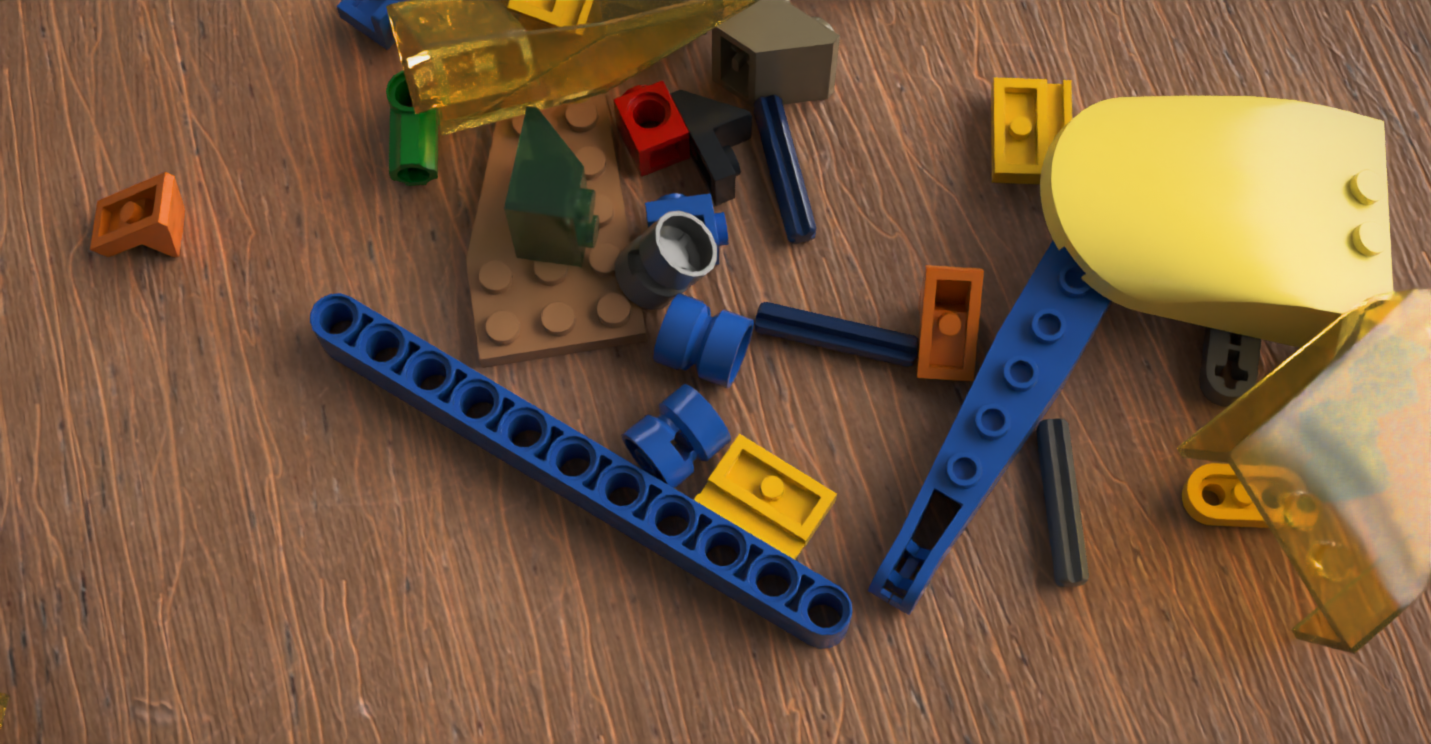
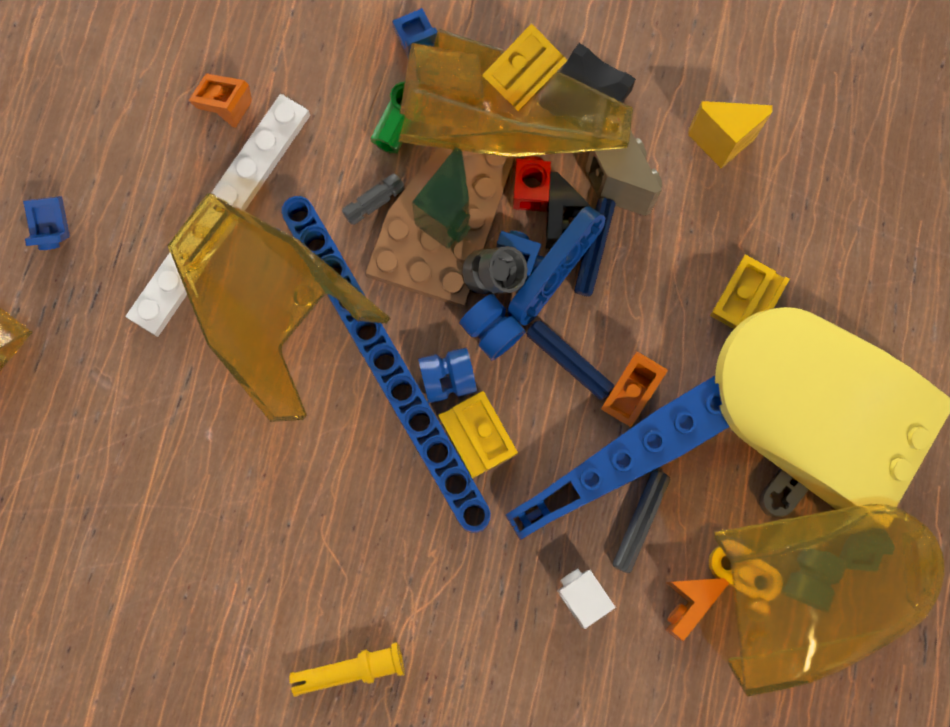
camera: 25 degrees right, 10 degrees up
none -> white plate [125,94,310,337]
none -> clear yellow windscreen [167,193,391,422]
none -> dark grey axle [342,174,405,225]
none -> blue beam [508,206,606,325]
none -> white brick [557,568,616,629]
none -> orange slope [666,578,729,641]

